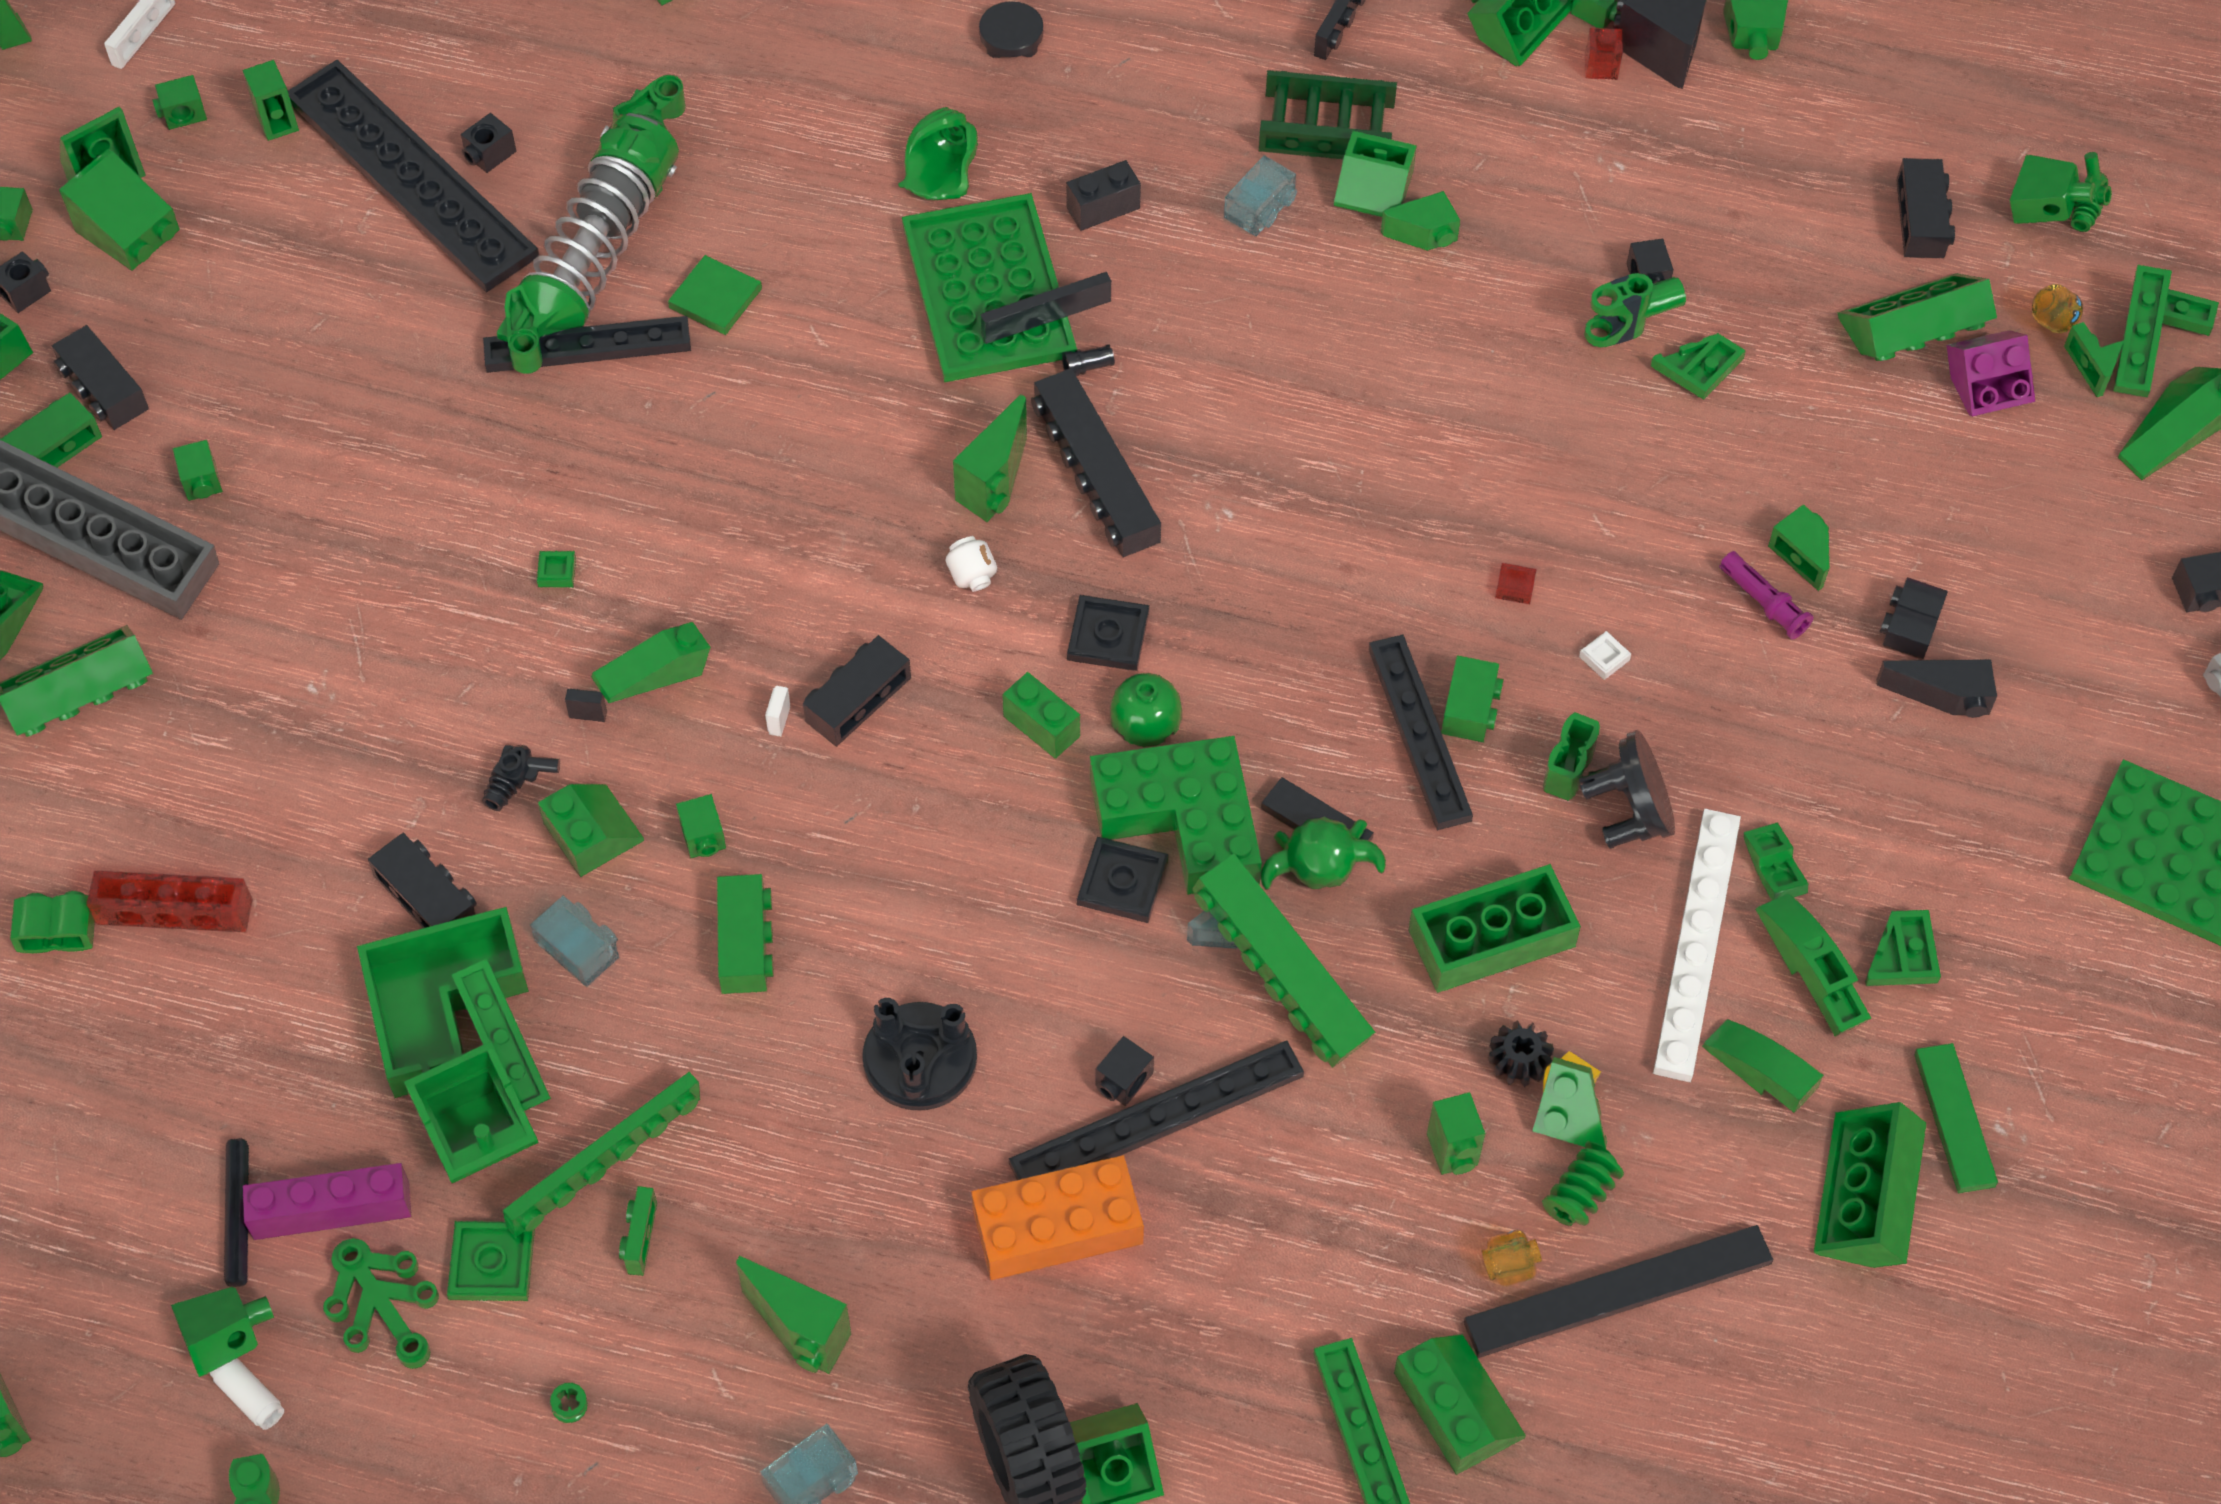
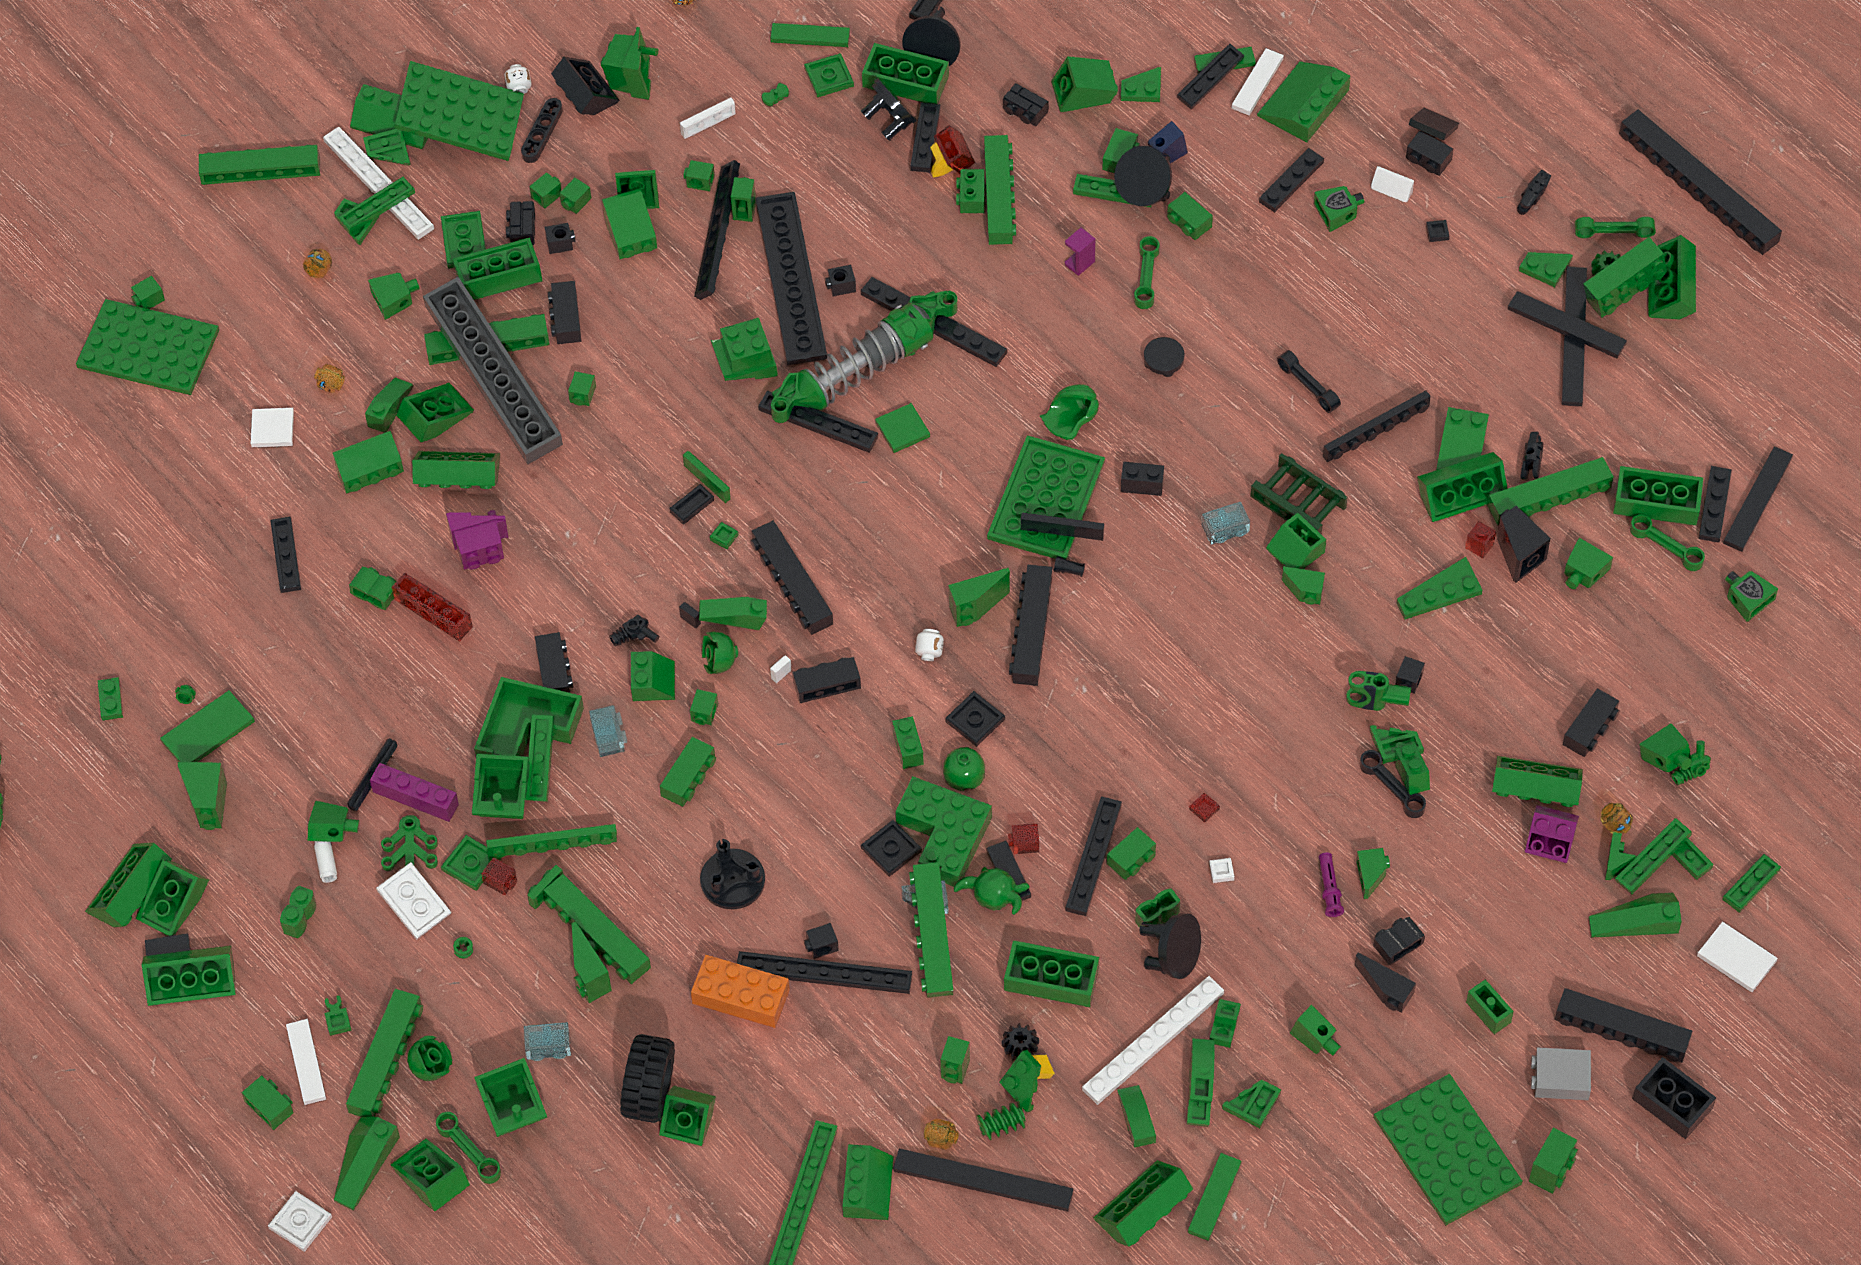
camera: 35 degrees right, 0 degrees up
none -> white tile [376,862,451,940]
none -> magenta piece [446,510,509,570]
none -> clear red brick [481,857,517,895]
none -> green brick [543,874,651,984]
none -> black tile [669,484,714,525]
none -> green tile [683,451,731,503]
none -> black plate [694,160,740,300]
none -> green cylinder [702,632,738,674]
none -> green piece [711,317,778,381]
none -> black brick [750,520,833,635]
none -> black plate [861,277,1007,367]
none -> clear red brick [1008,823,1040,854]
none -> green torso [1290,1005,1342,1056]
none -> black piece [1360,750,1426,818]
none -> green brick [1395,743,1430,795]
none -> green wing [1396,557,1483,620]
none -> green brick [1466,979,1514,1035]

